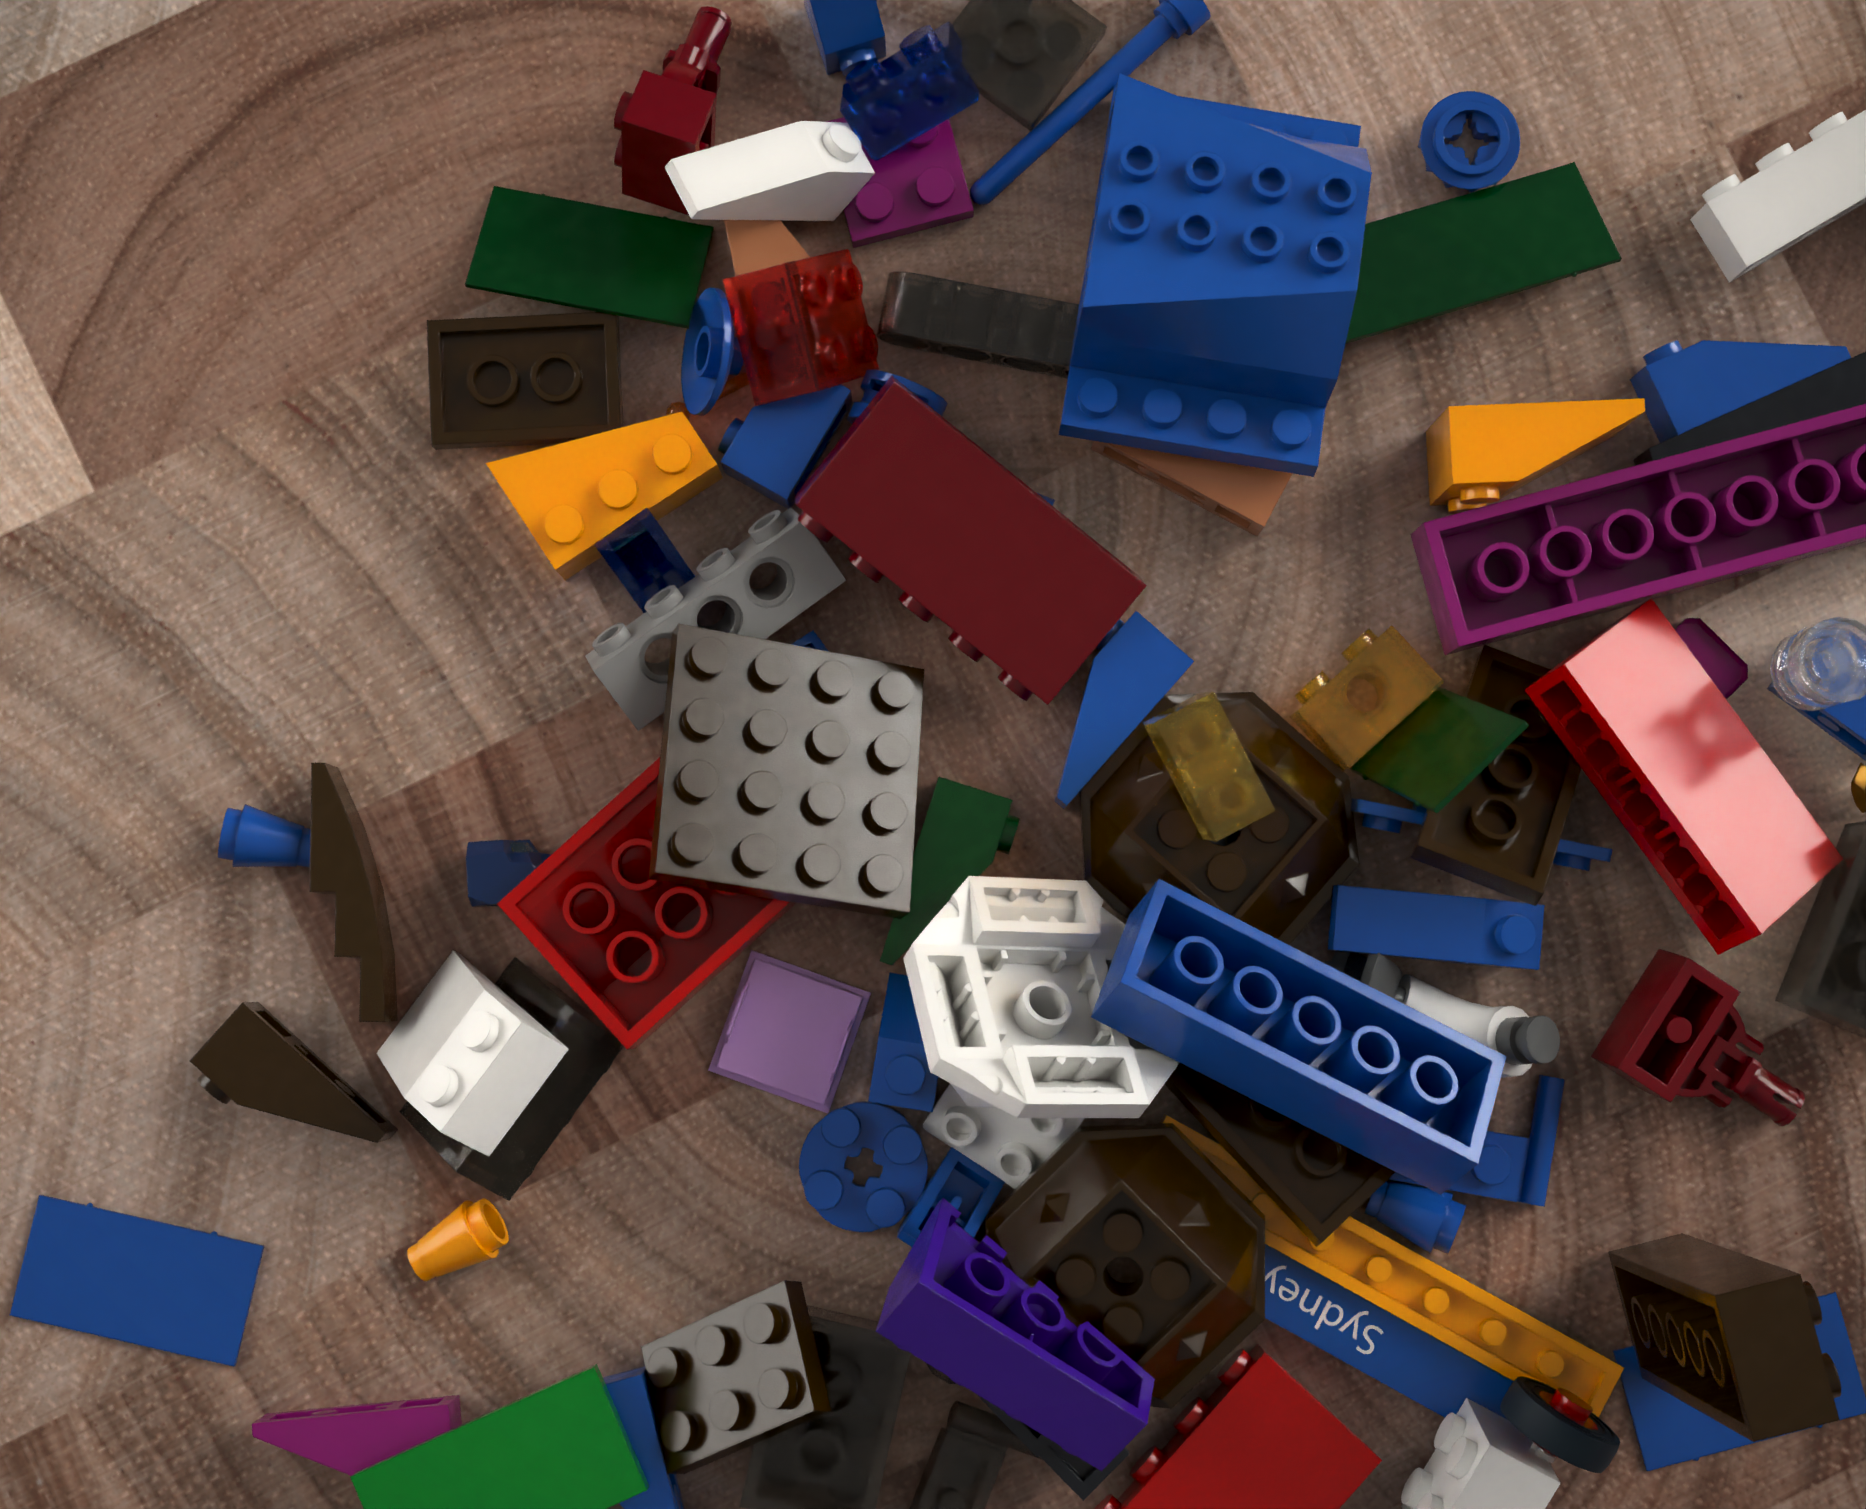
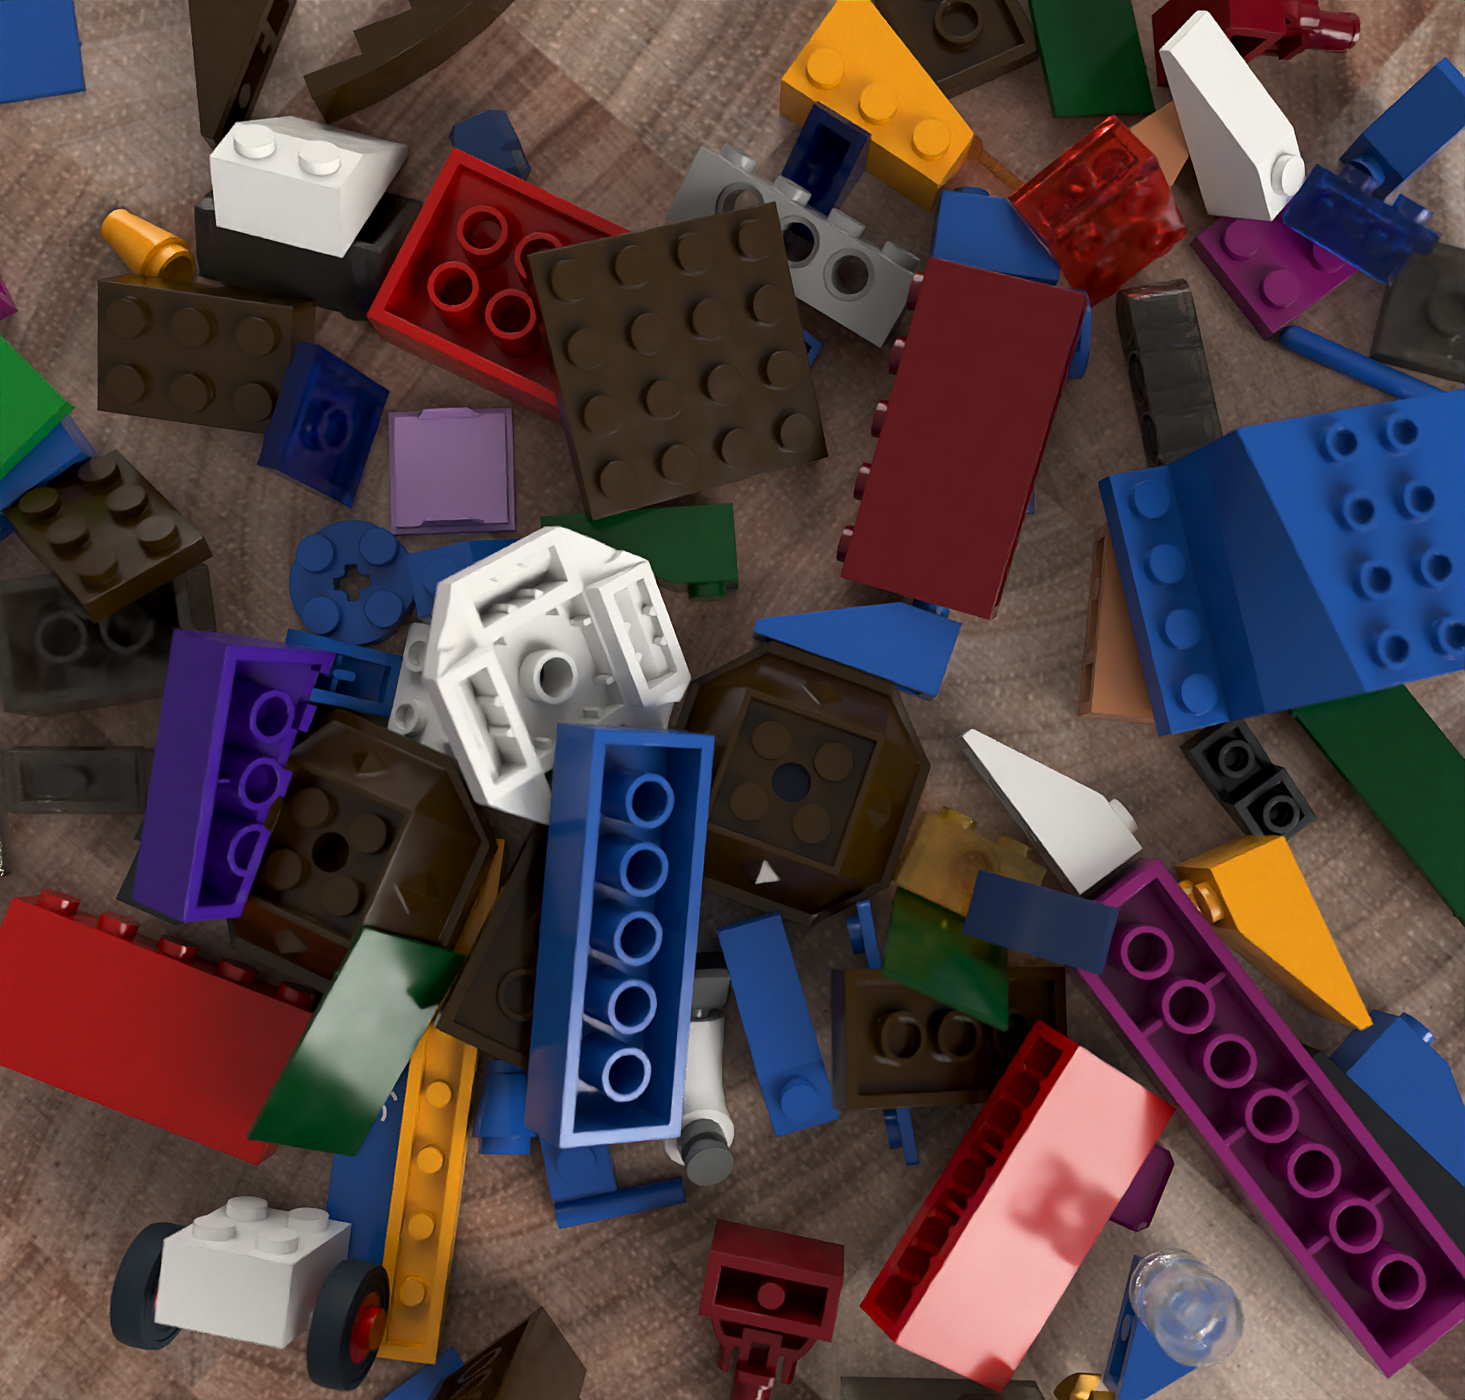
camera: 70 degrees right, 0 degrees up
blue dish [681,287,745,416] -> none
clear yellow brick [1143,691,1275,842] -> none
none -> dark brown brick [97,273,316,437]
none -> window [246,925,467,1157]
none -> clear blue plate [257,340,390,508]
none -> white slope [954,729,1143,895]
none -> dark blue slope [962,869,1119,975]
none -> black slope [1179,719,1317,841]

